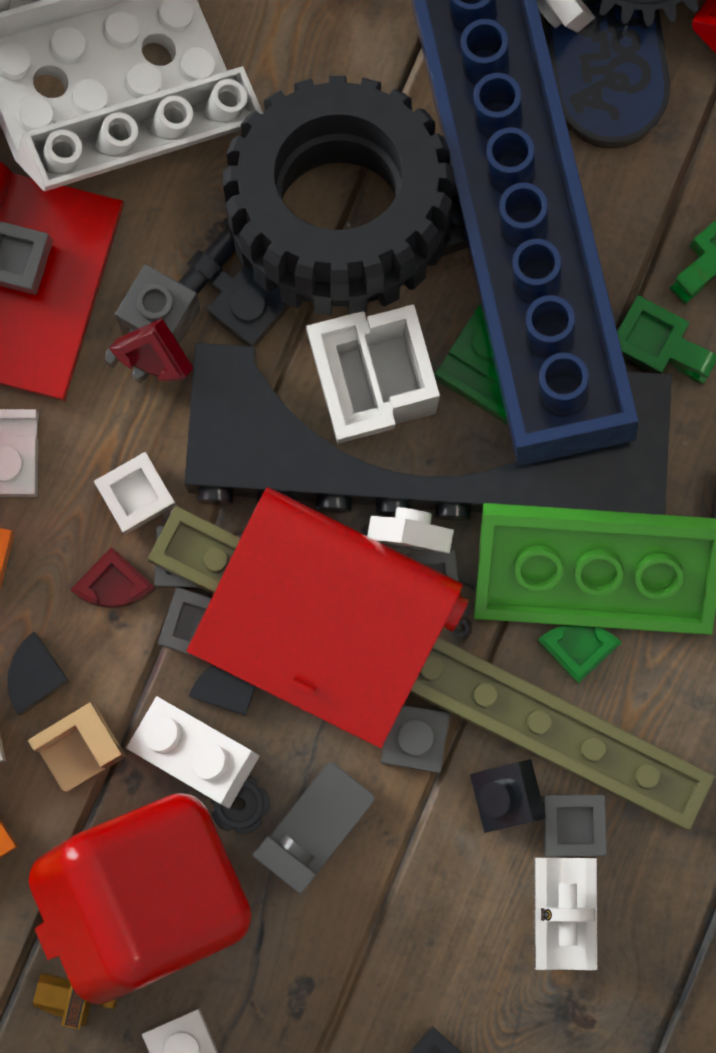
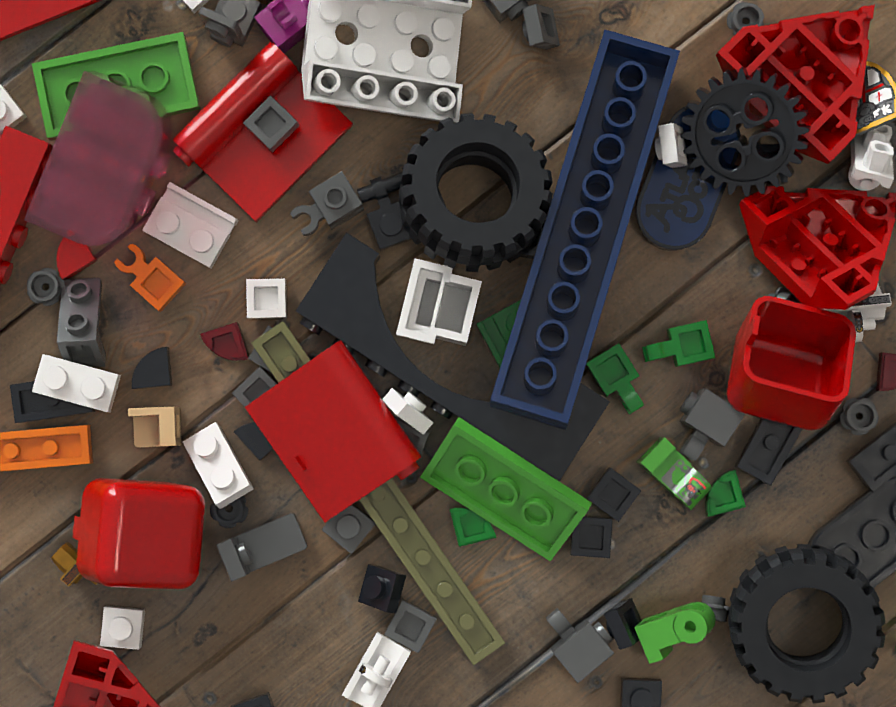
camera: 25 degrees right, 5 degrees up
dark red tile [109,318,194,381] -> none

